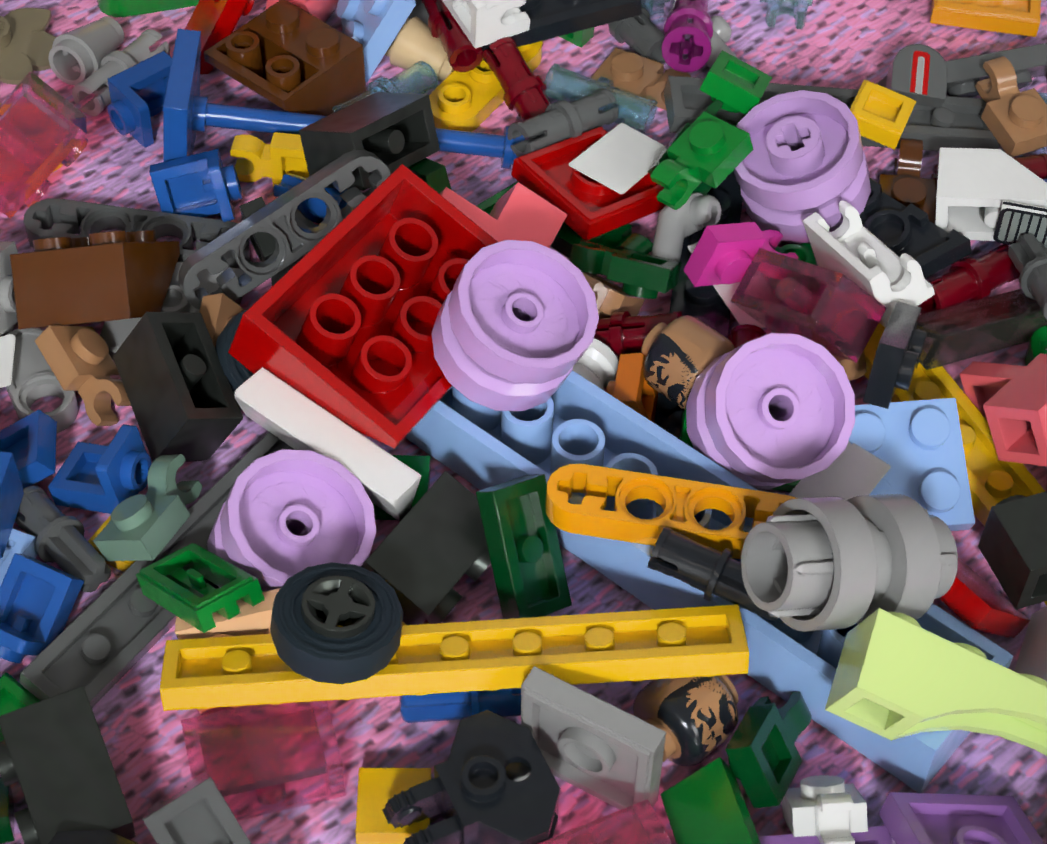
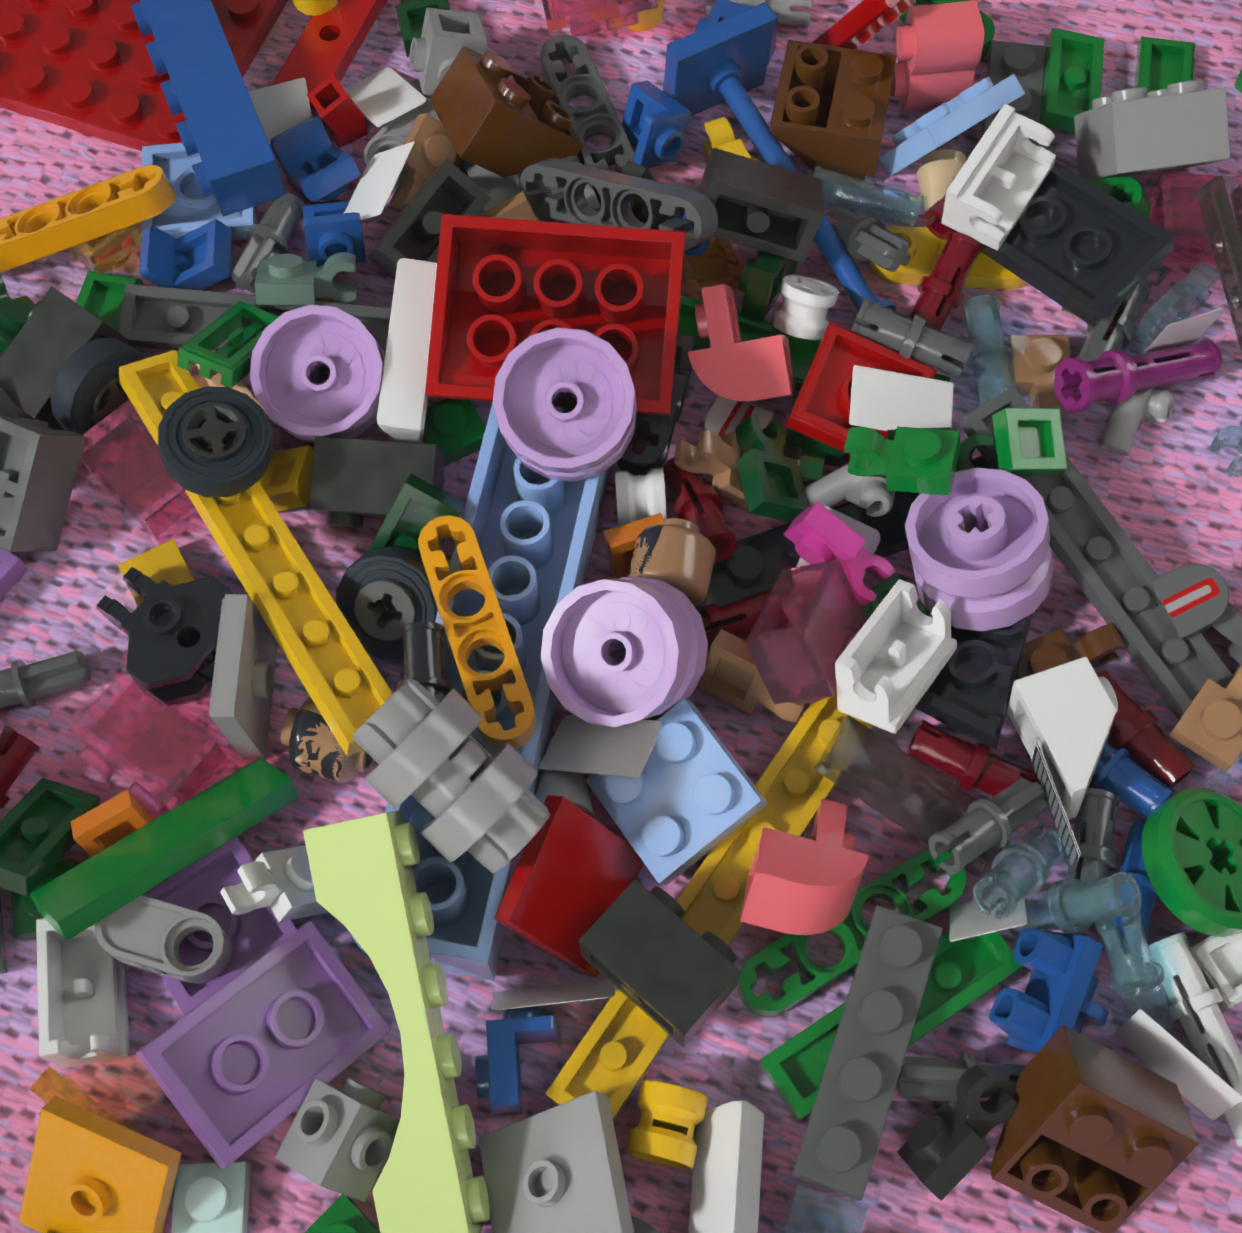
camera: 65 degrees right, 15 degrees up
dark green plate [725,691,812,808] -> none
yellow tile [850,79,916,150] -> none
black plate [863,301,927,409] -> none
none -> black wheel [50,338,145,443]
none -> black wheel [336,546,438,660]
none -> white sticker [344,141,415,221]
none -> white wheel [771,275,839,340]
none -> dark grey axle [826,205,911,272]

